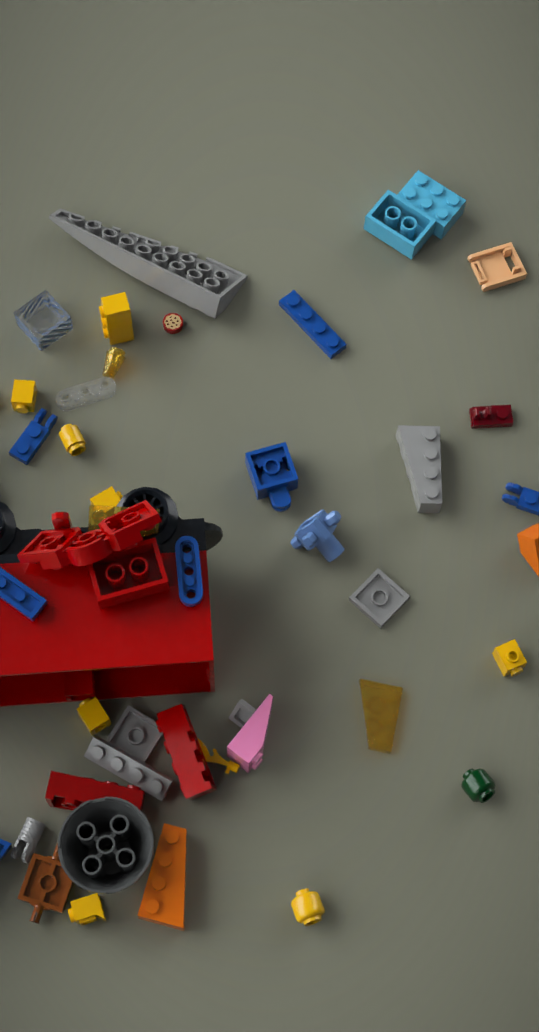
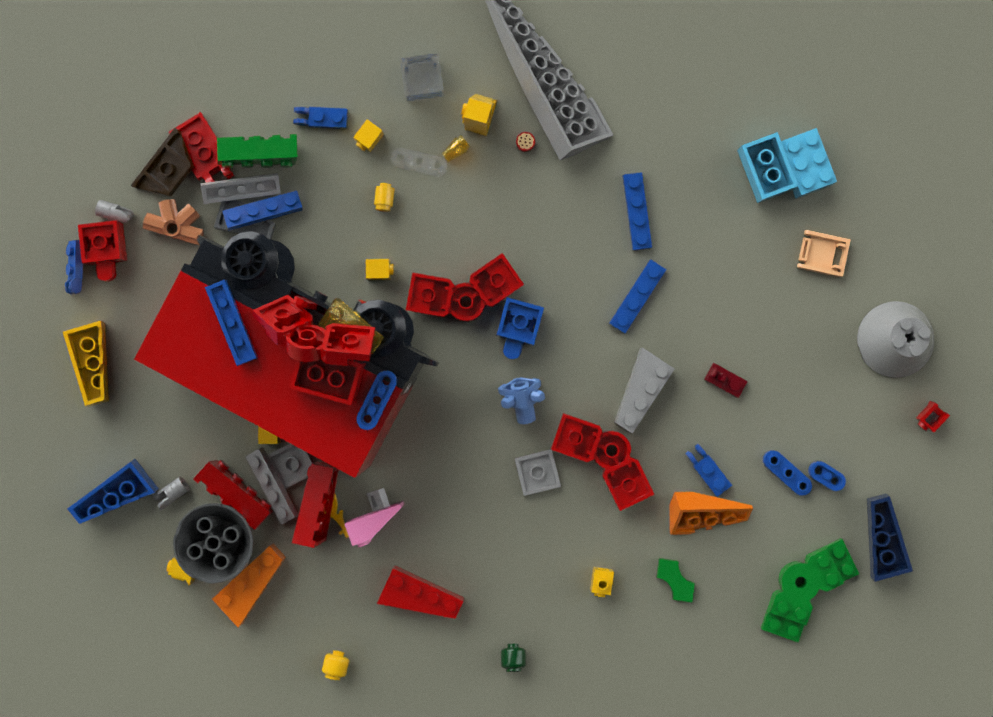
camera: 35 degrees right, 20 degrees up
blue hinge [9,408,58,465] -> none
dark orange plate [17,843,73,924] -> none
clear yellow wing [359,679,403,754] -> none
none -> red wedge [377,565,464,619]
none -> red plate [406,253,524,322]
none -> red plate [551,413,655,511]
none -> blue plate [609,259,667,334]

